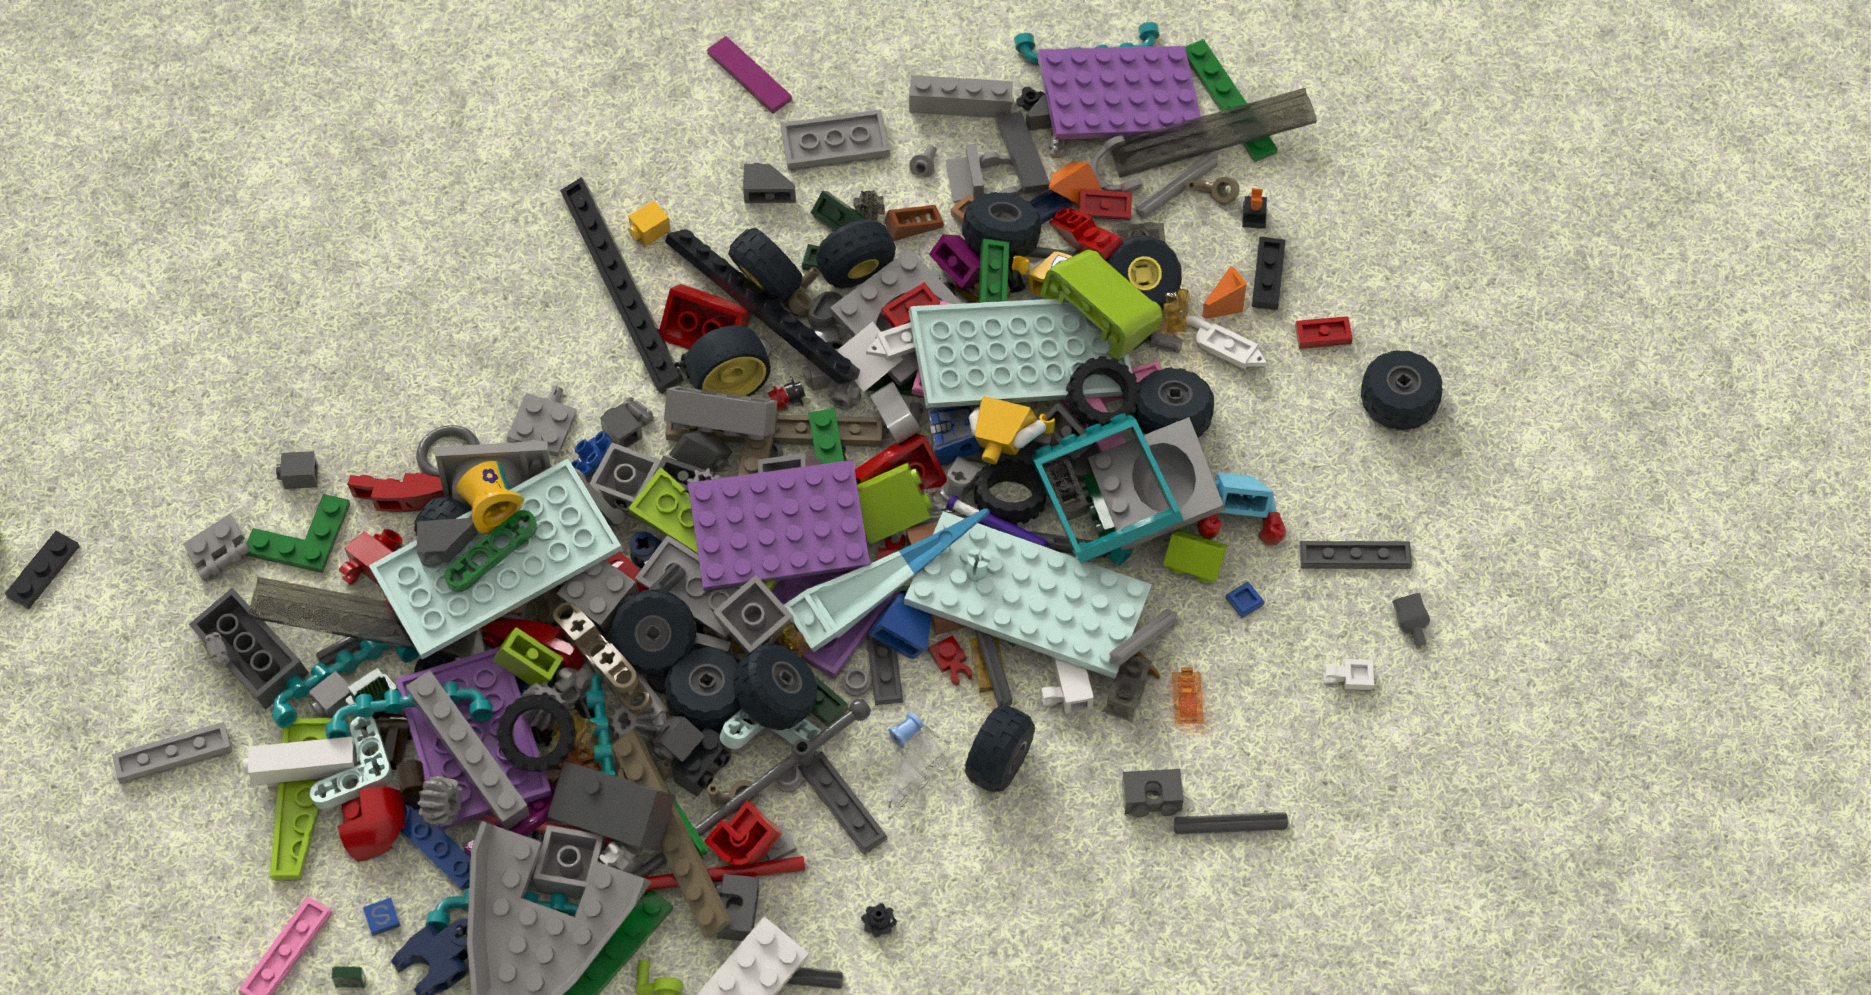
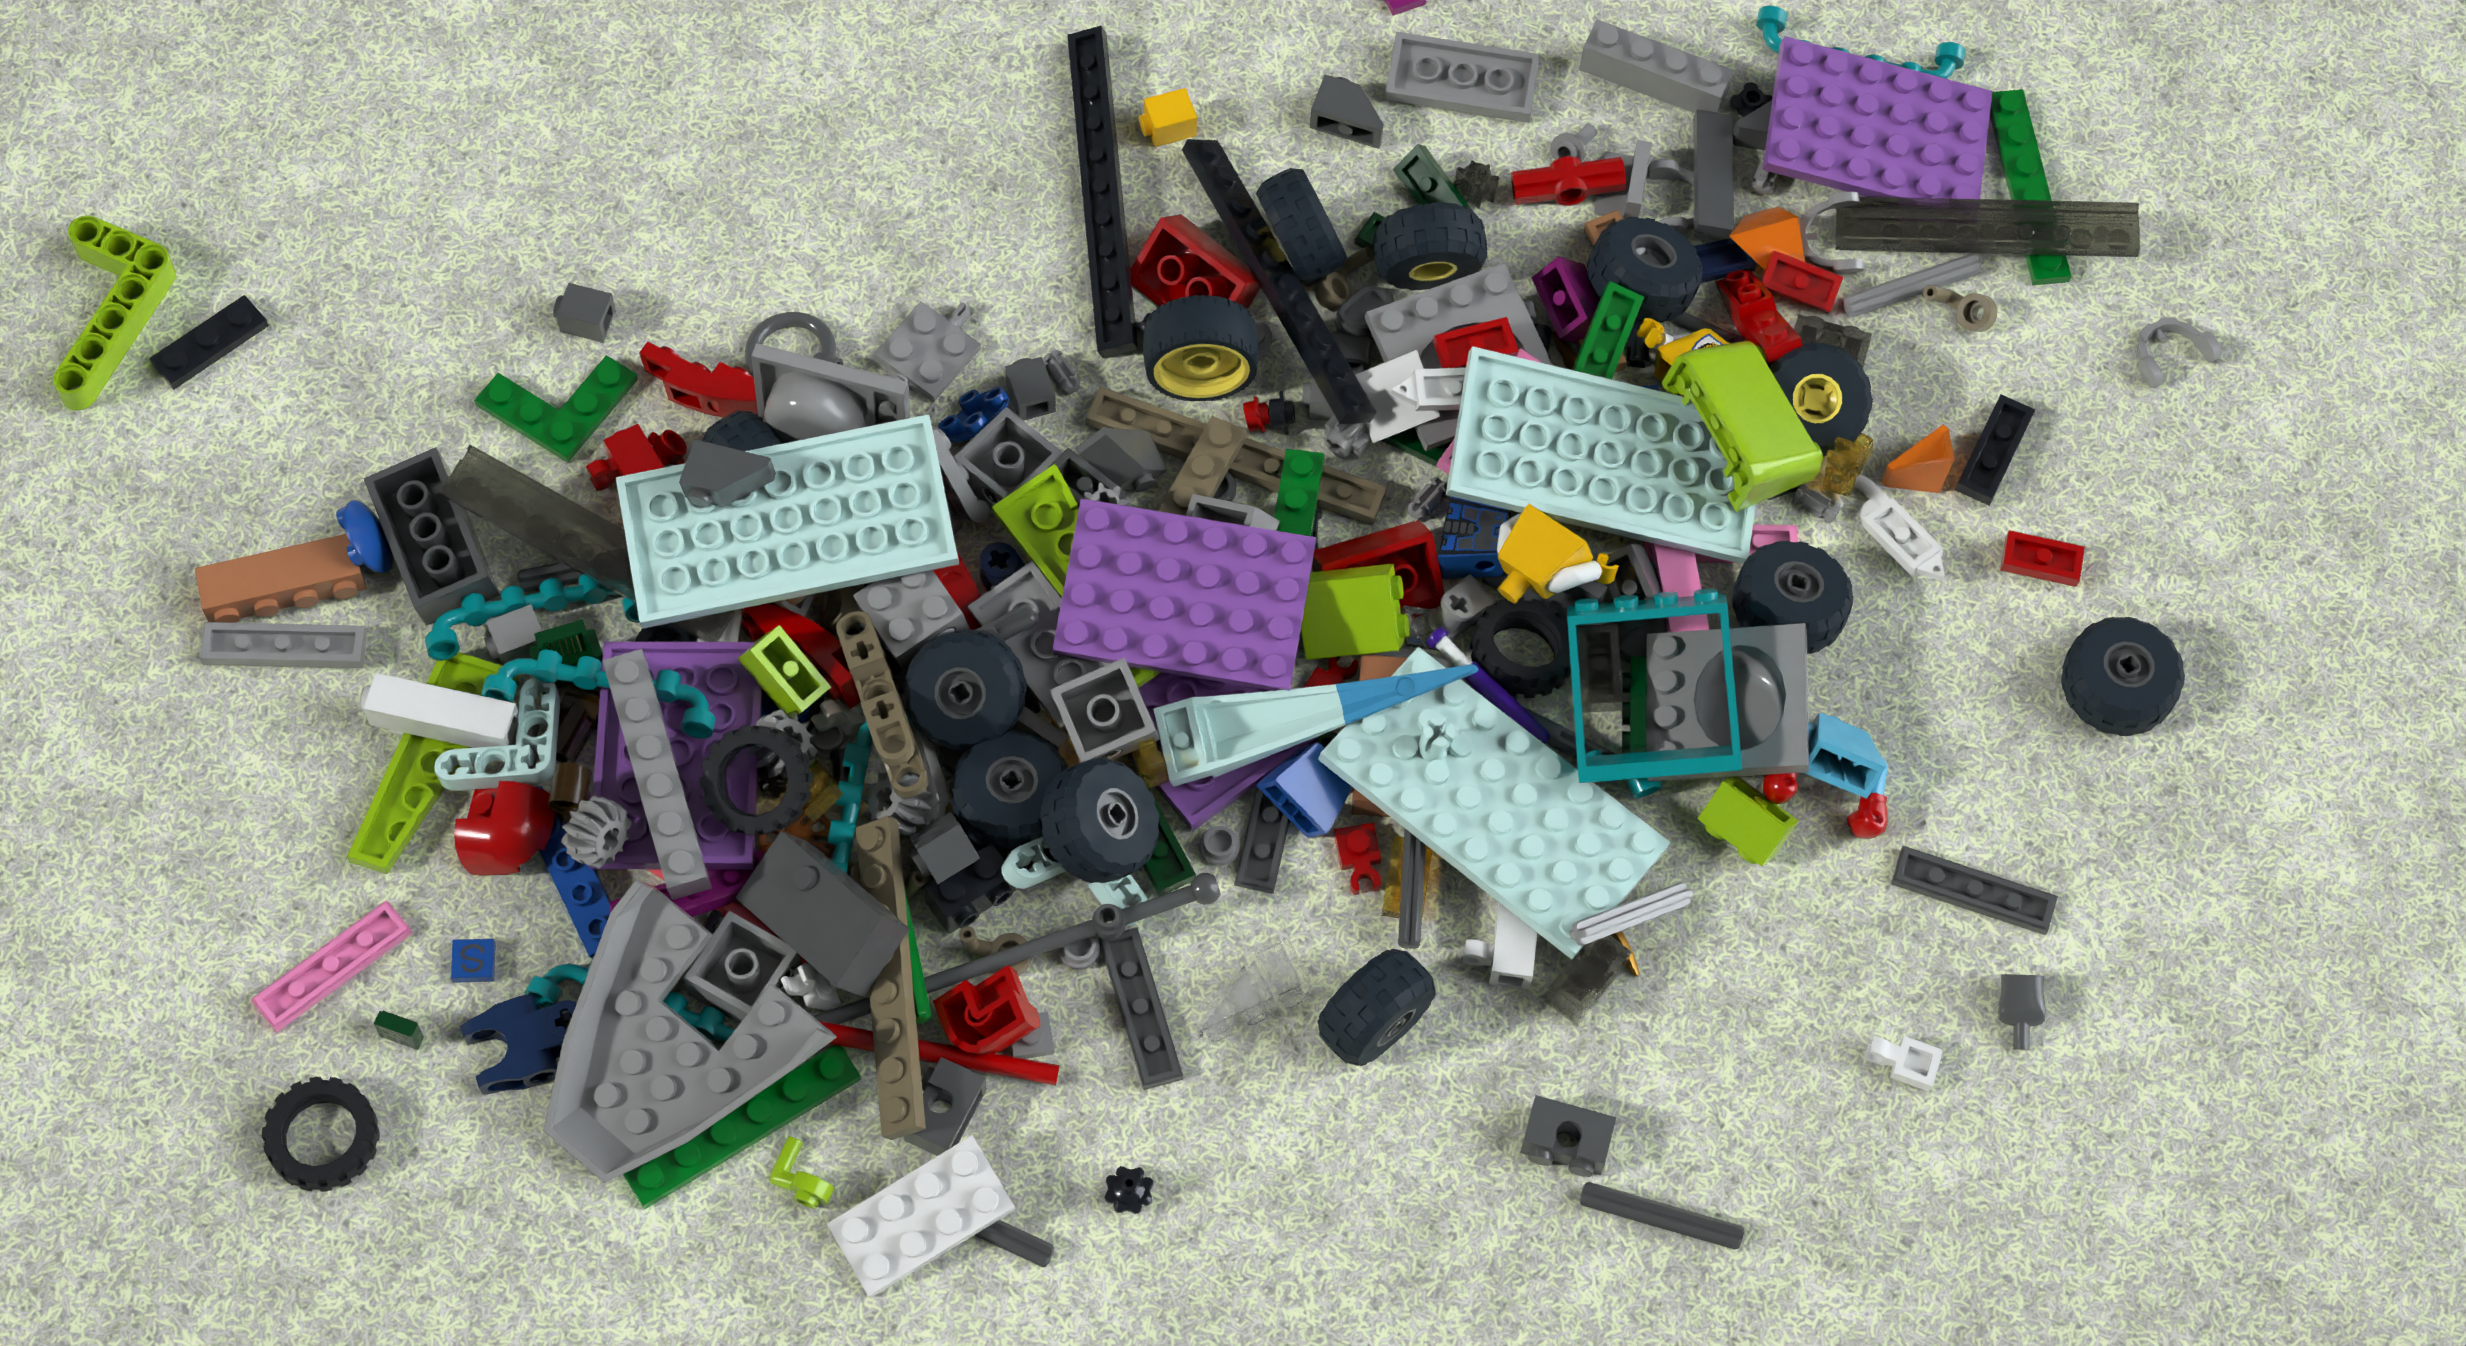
camera: 15 degrees right, 5 degrees up
light grey plate [183,514,251,580] -> none
light grey piece [205,632,230,667] -> none
green beam [444,510,537,592] -> none
yellow hat [456,461,524,534] -> none
light grey brick [664,386,777,440] -> none
light grey beam [870,381,922,444] -> none
dark orange slope [884,205,944,241] -> none
light blue bush [888,712,926,749] -> none
black tyre [1066,356,1140,427] -> none
clear orange plate [1172,667,1204,724] -> none
blue tile [1225,582,1265,618] -> none
black piece [1242,188,1267,229] -> none
none -> nougat brick [195,534,367,623]
none -> blue dish [336,500,393,573]
none -> red piece [1511,156,1626,206]
none -> light grey piece [2137,317,2222,388]

